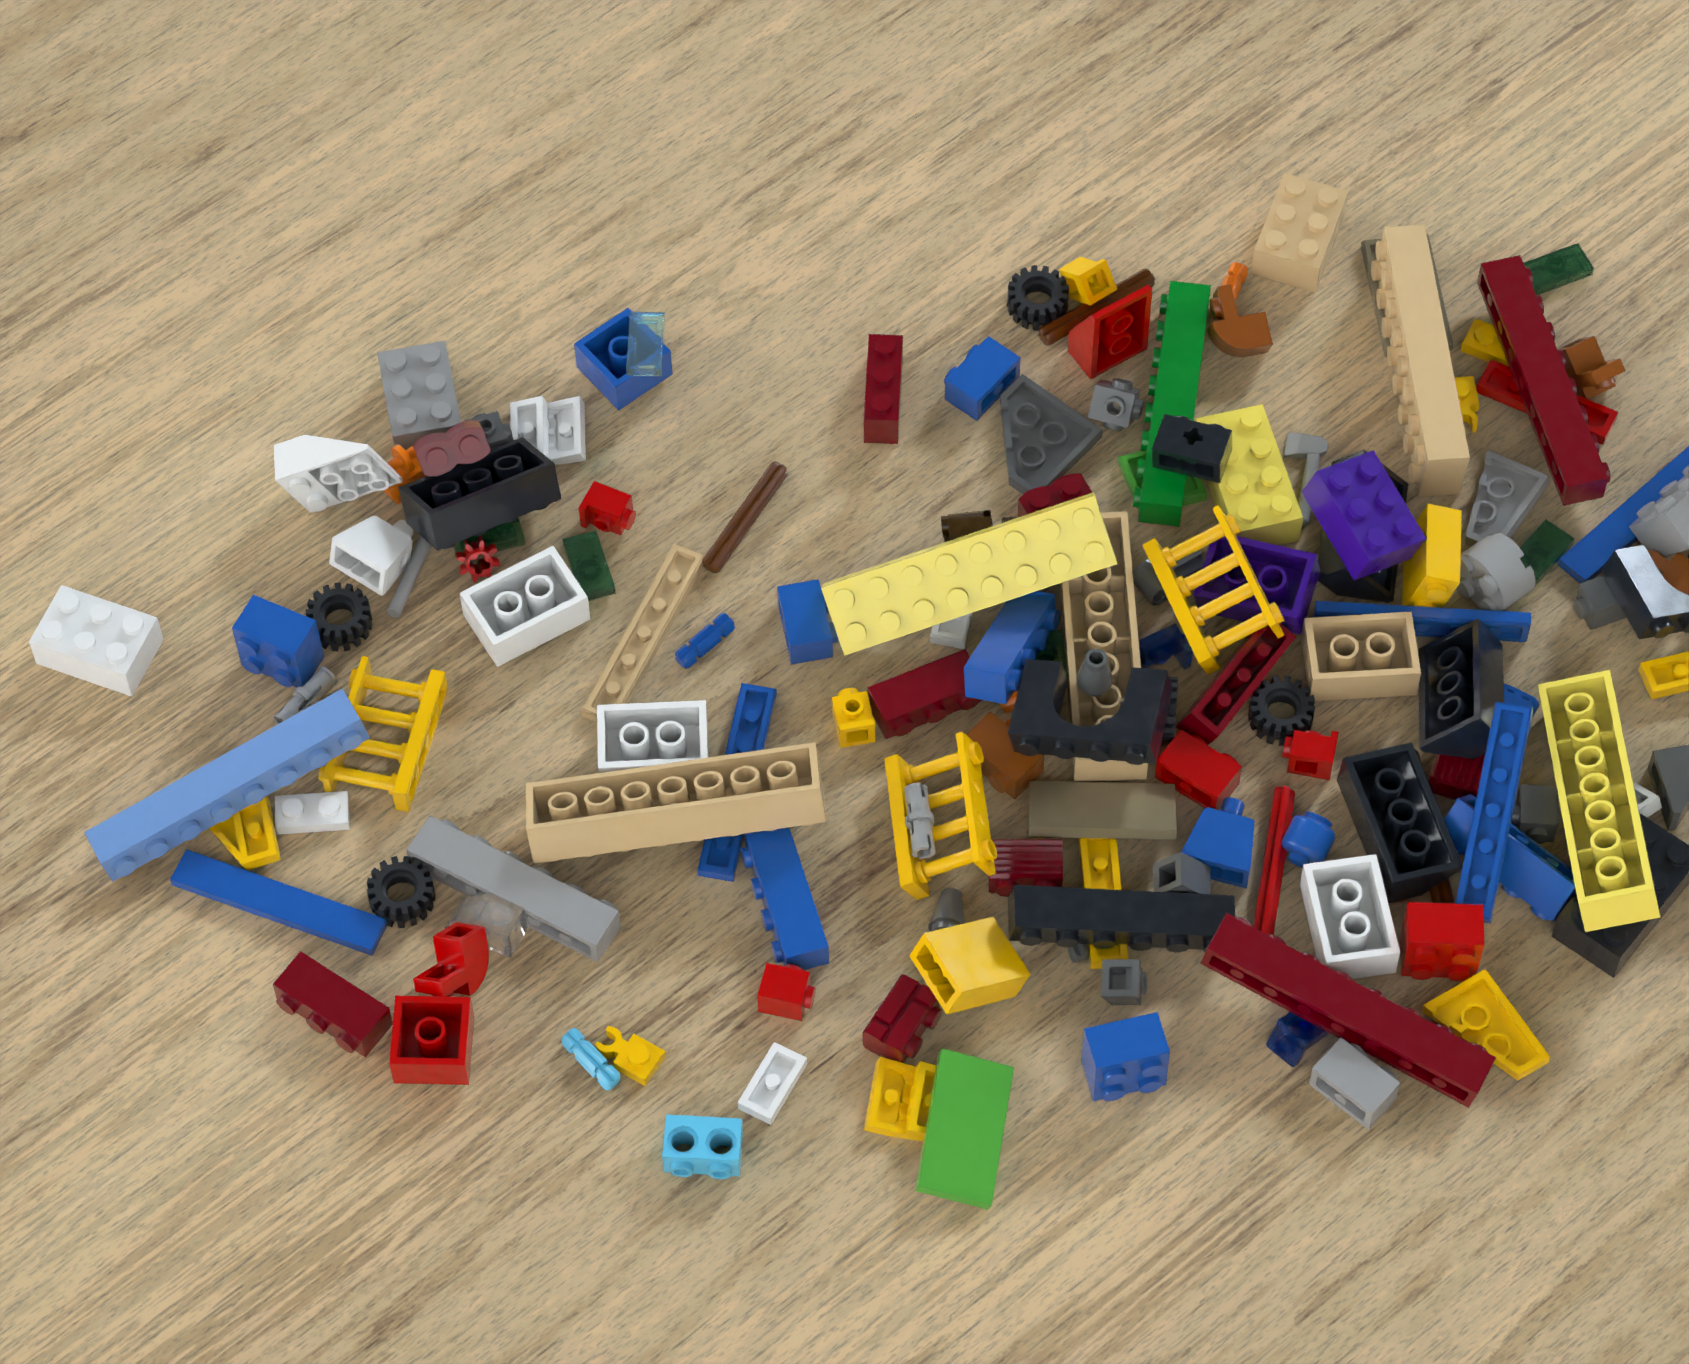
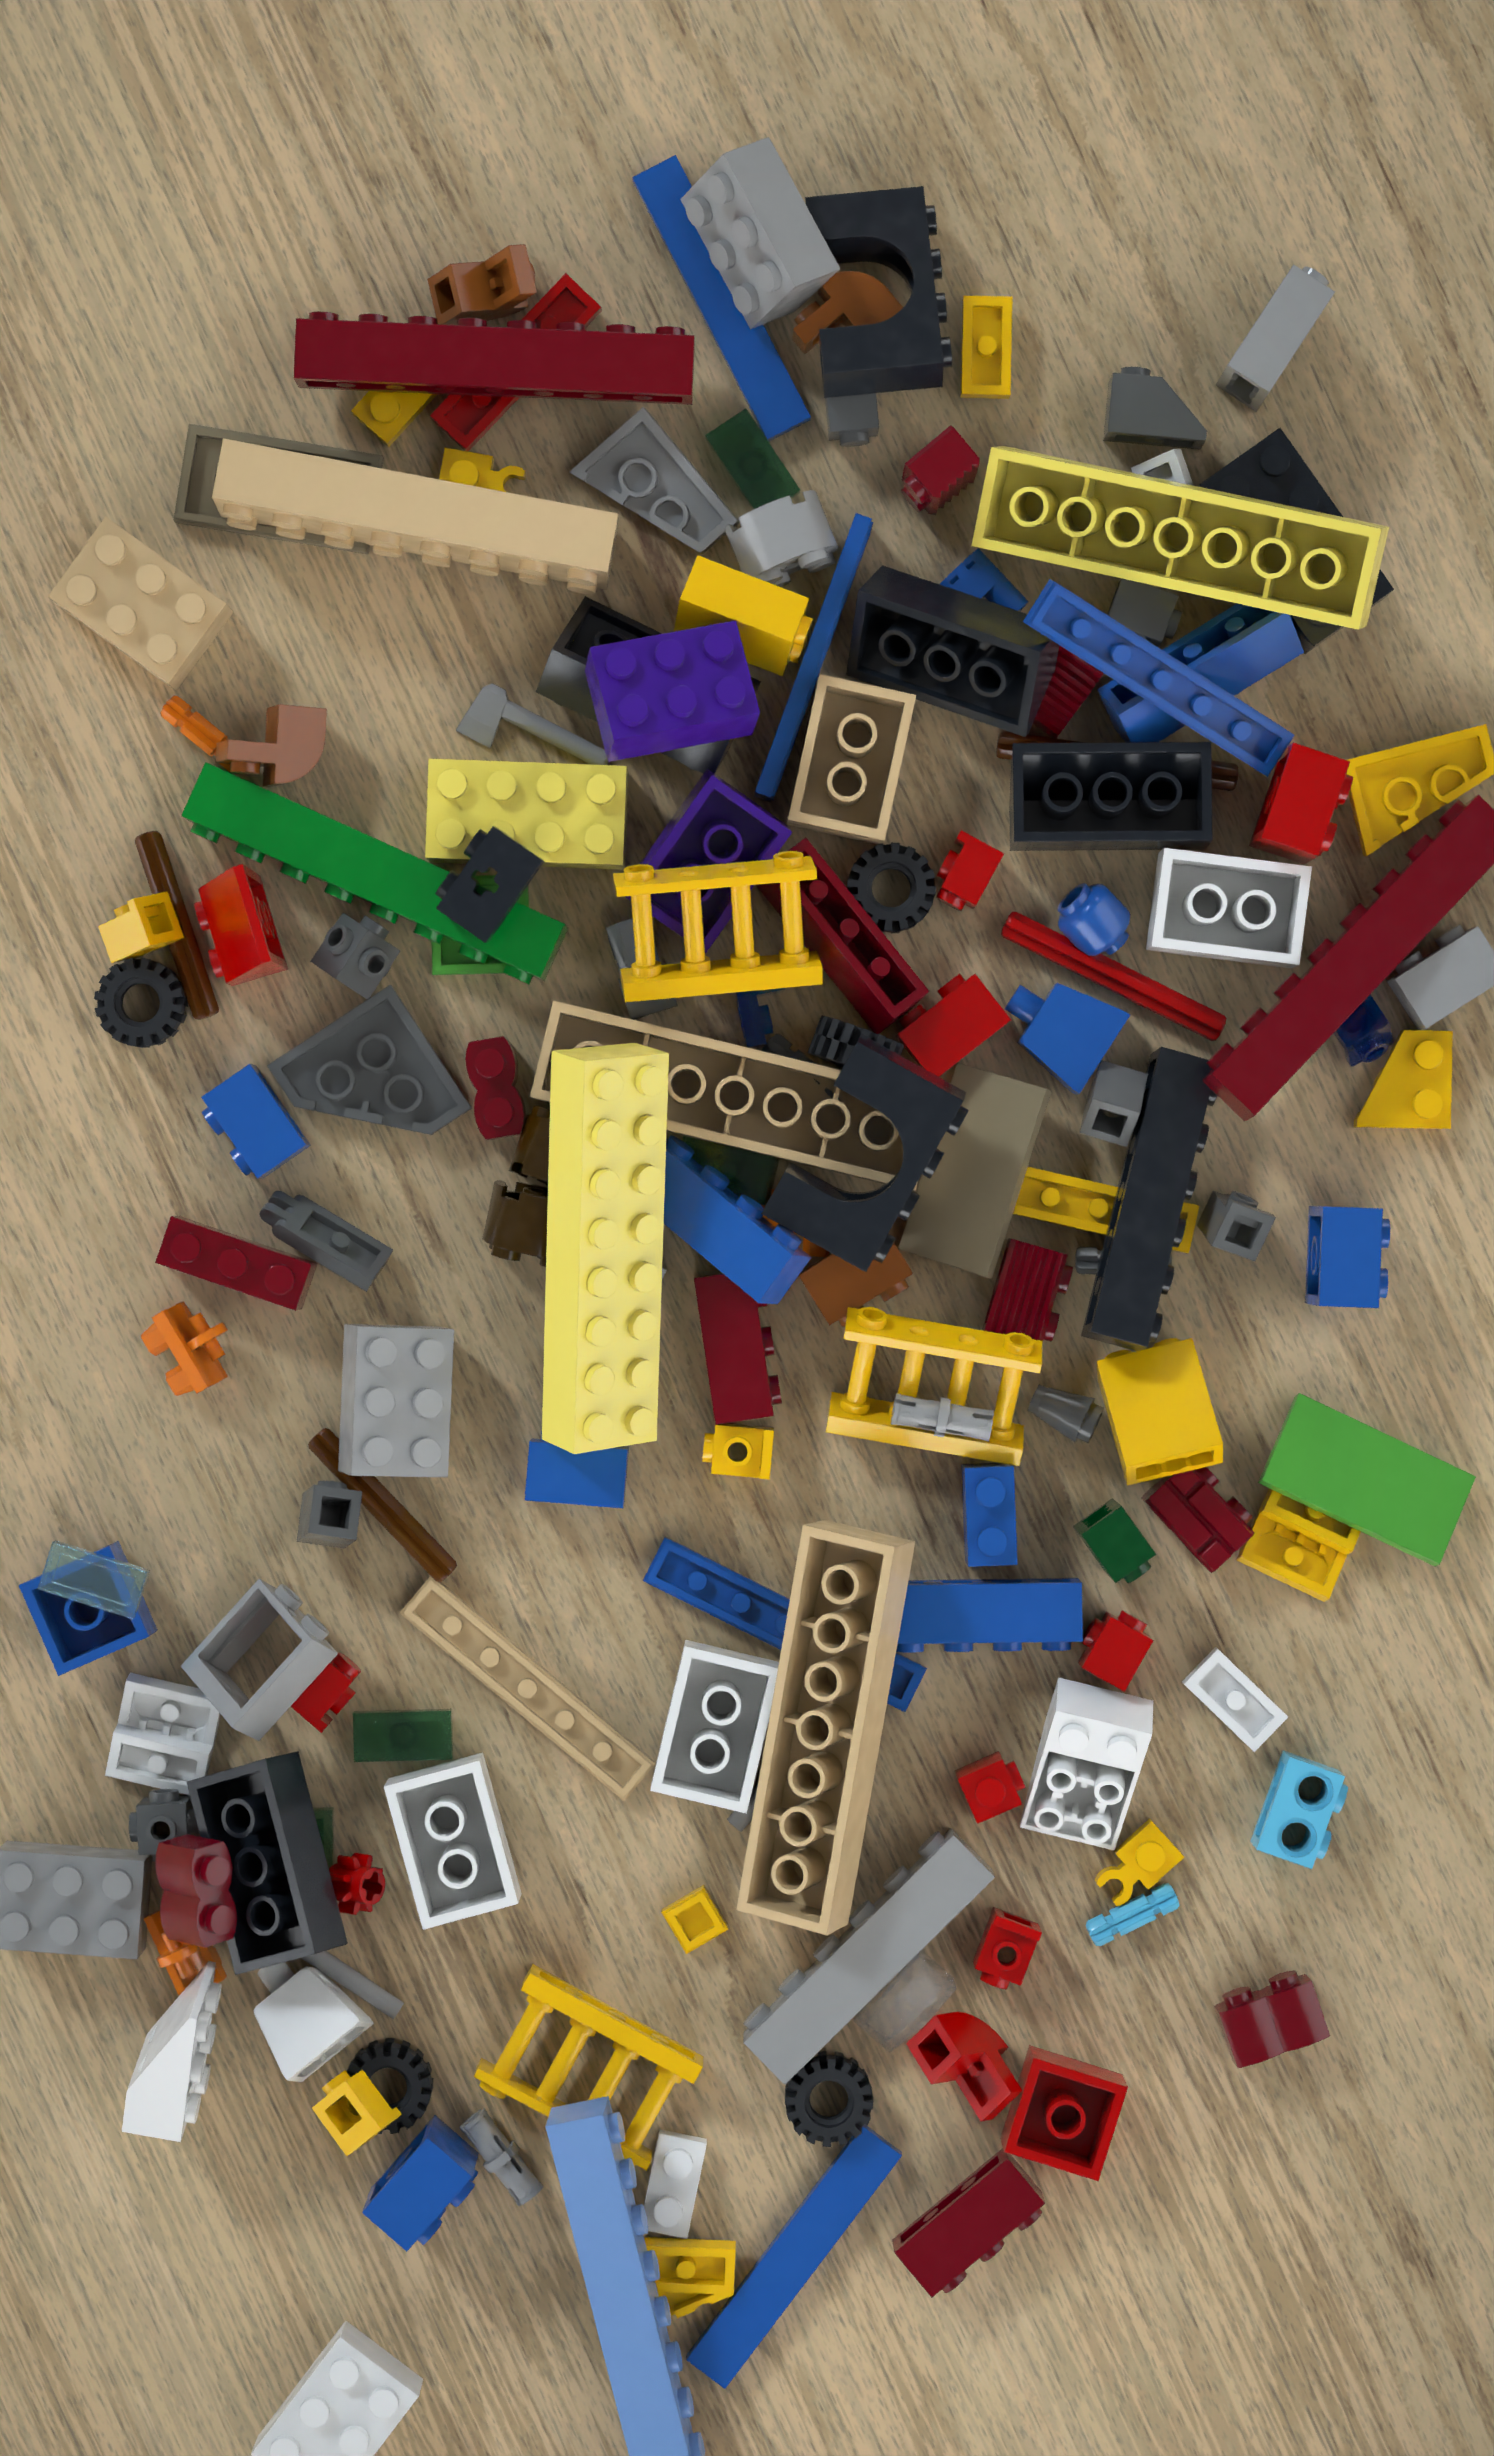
camera: 75 degrees left, 30 degrees up
blue axle [675,613,735,669] -> none
dark grey cone [1077,648,1113,696] -> none
clear green plate [1524,243,1594,295] -> none
none -> orange hips [141,1301,228,1396]
none -> light grey window [181,1579,338,1741]
none -> dark grey hinge [259,1191,393,1292]
none -> dark grey brick [296,1481,362,1549]
none -> yellow brick [312,2070,402,2156]
none -> light grey brick [338,1324,454,1477]
none -> yellow tile [661,1885,728,1954]
none -> dark red brick [901,425,980,515]
none -> red brick [954,1751,1026,1824]
none -> blue brick [961,1463,1018,1567]
none -> red brick [973,1907,1042,1990]
none -> white slope [1020,1677,1153,1850]
none -> dark green brick [1073,1498,1156,1583]
none -> dark red brick [1214,1970,1330,2068]
none -> yellow wing [1354,1030,1453,1129]

